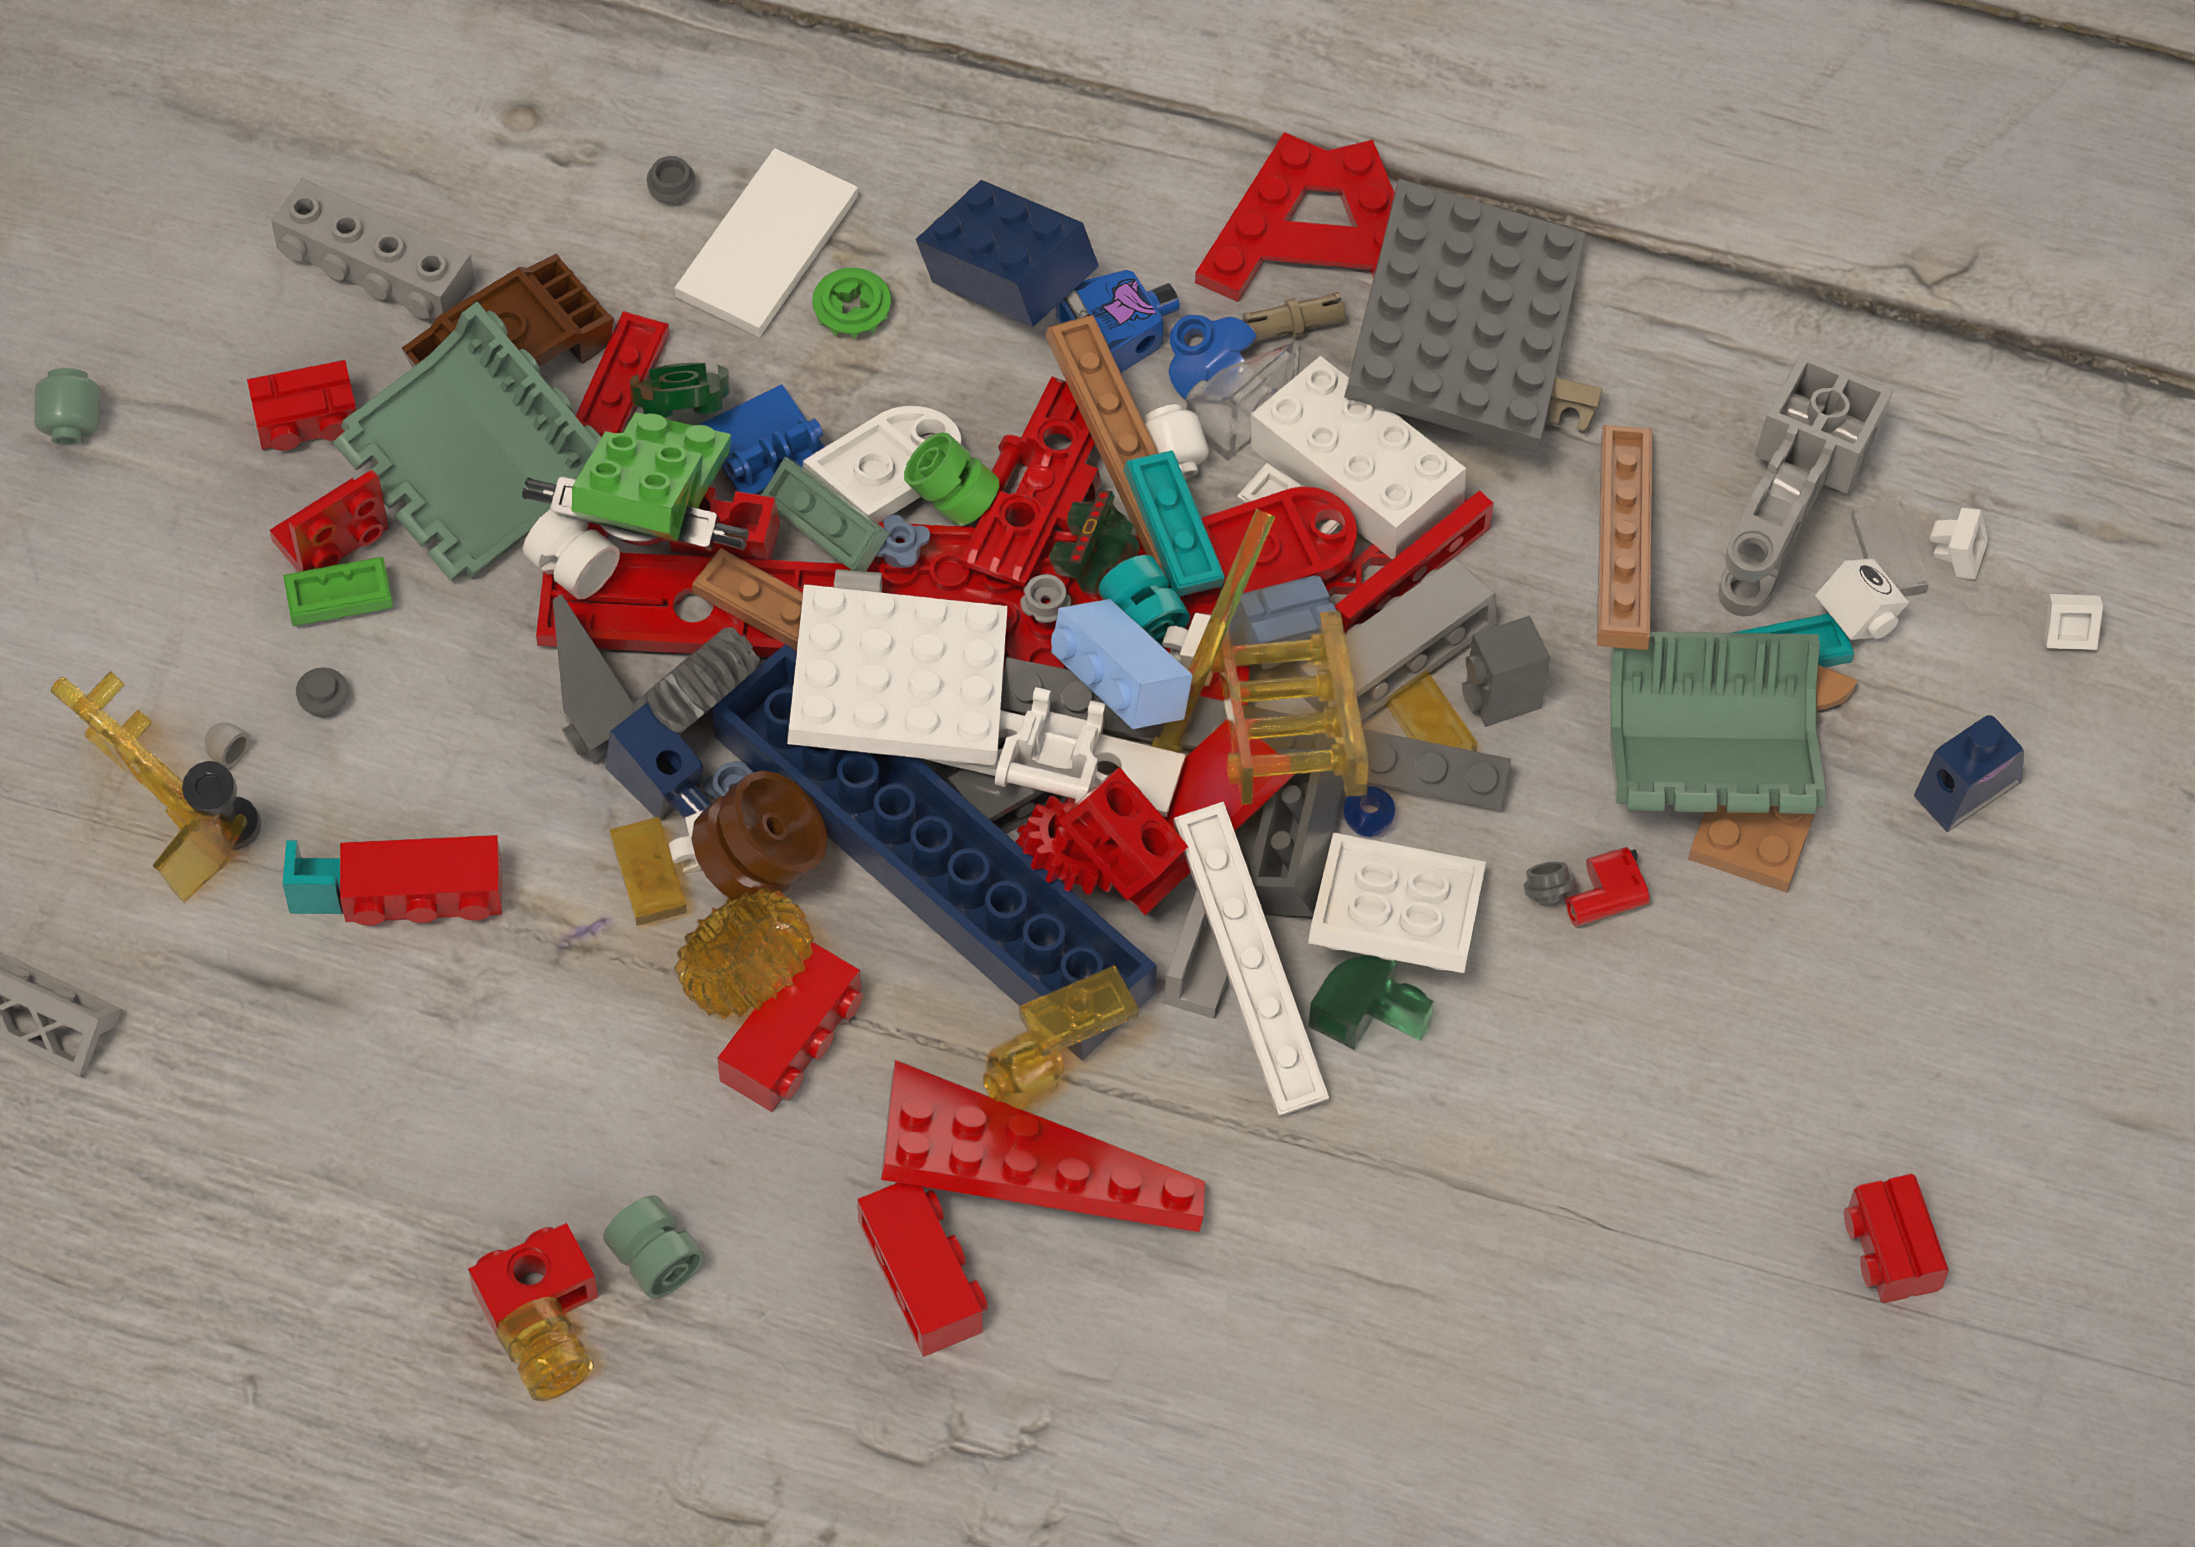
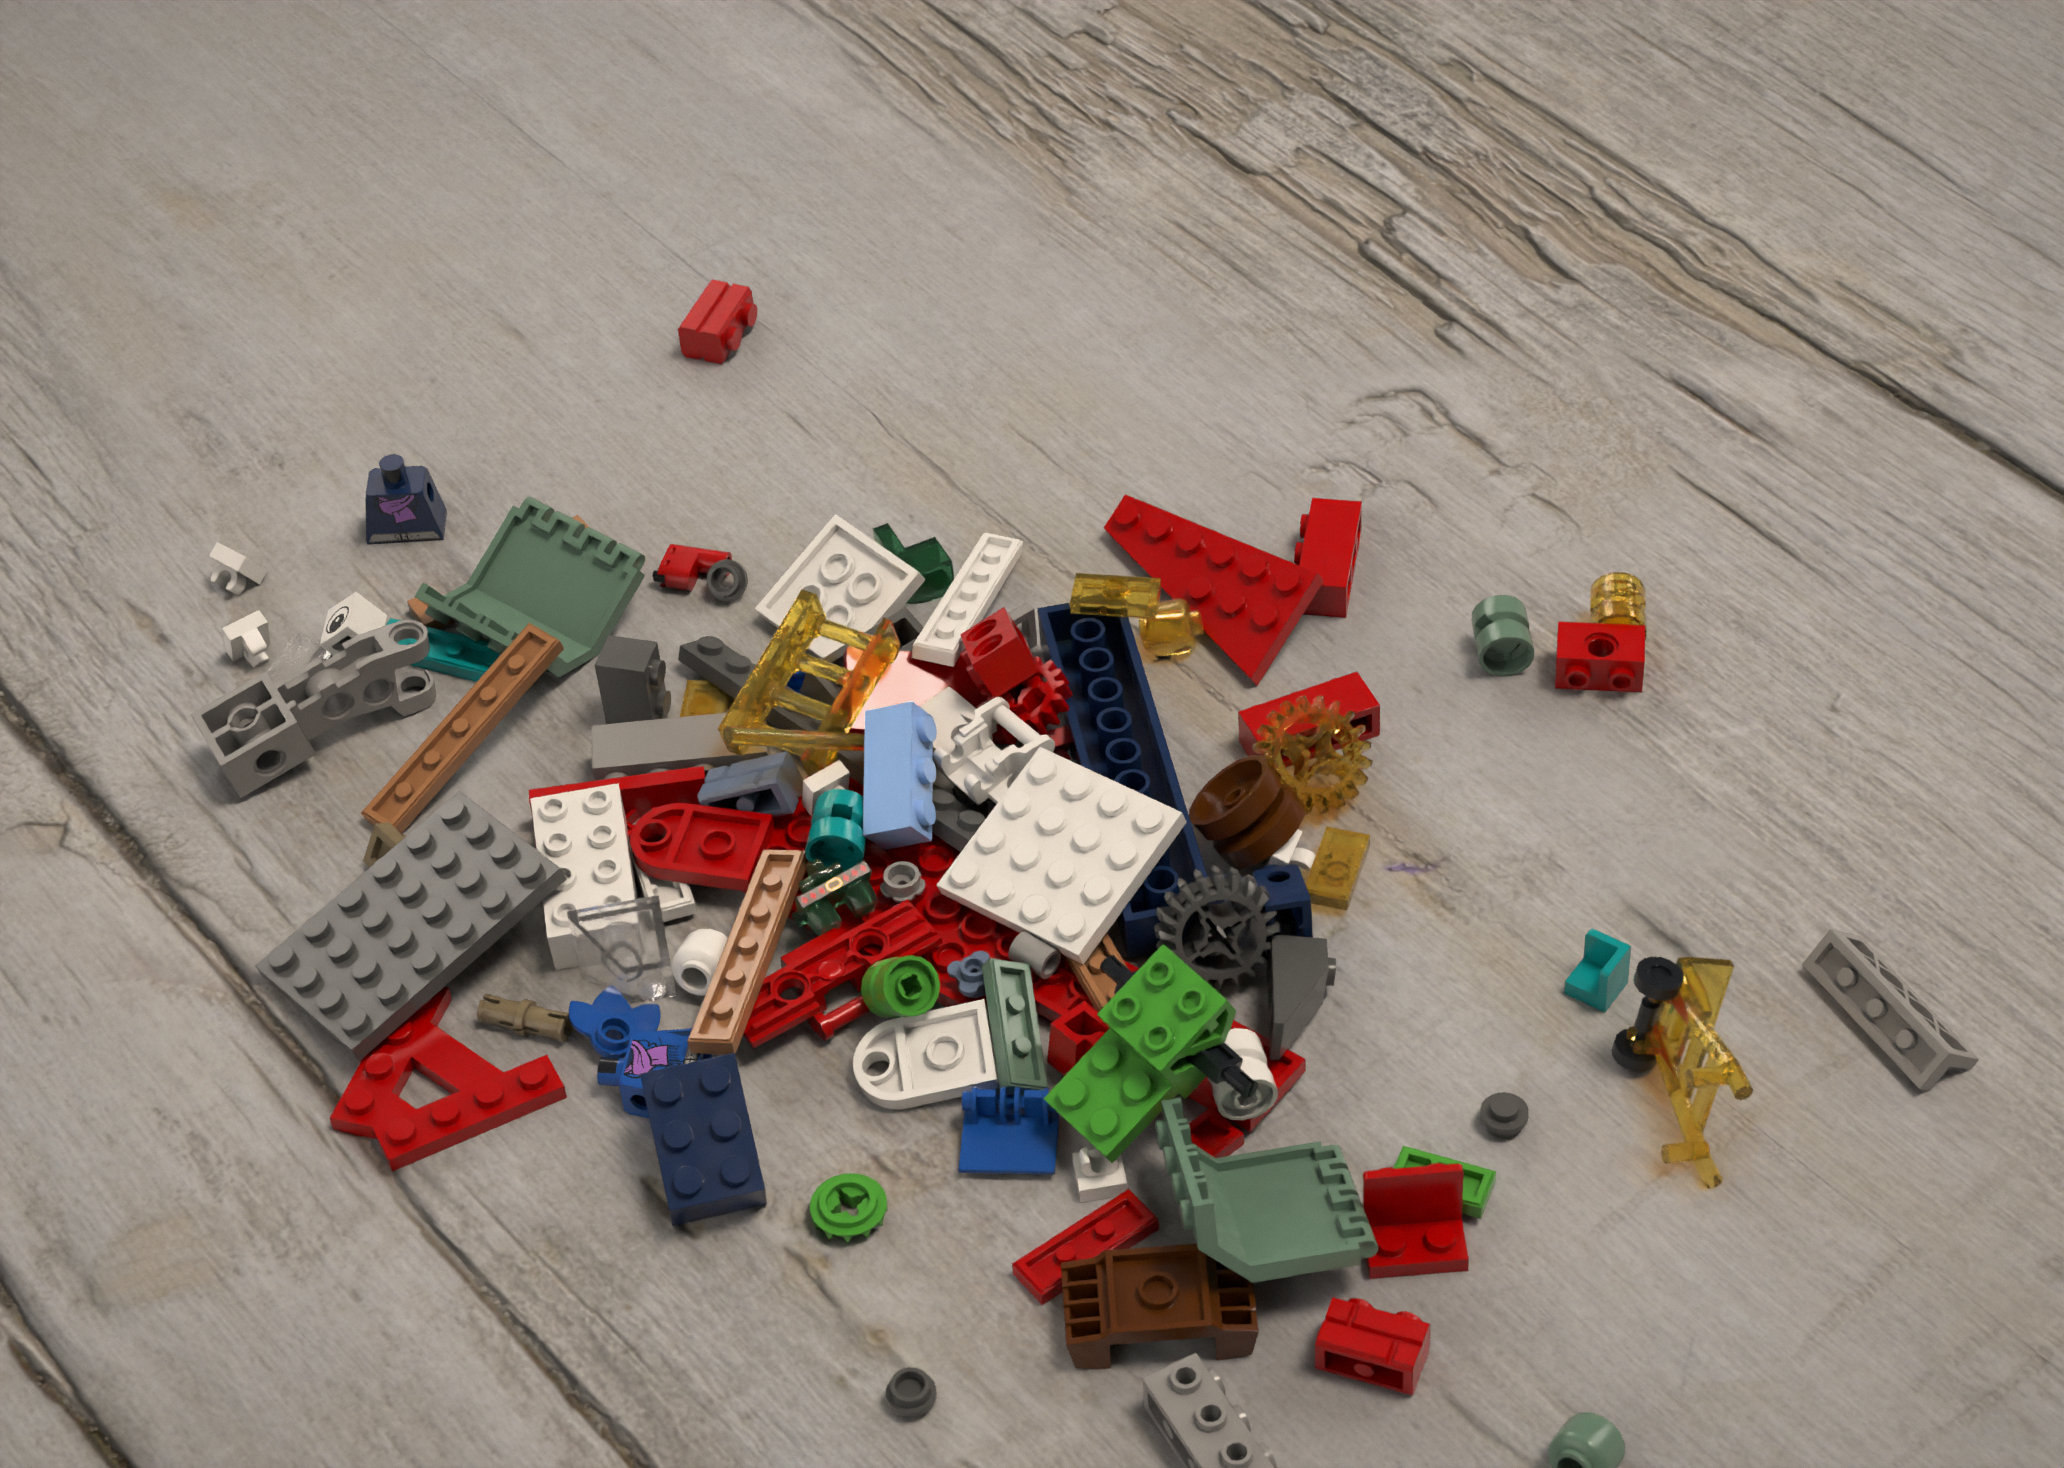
camera: 140 degrees left, 15 degrees down
light grey hinge [205,723,250,768] -> none
red brick [340,835,502,926] -> none
dark green plate [629,362,731,418] -> none
white tile [675,148,858,337] -> none
teal tile [1123,450,1225,597] -> none

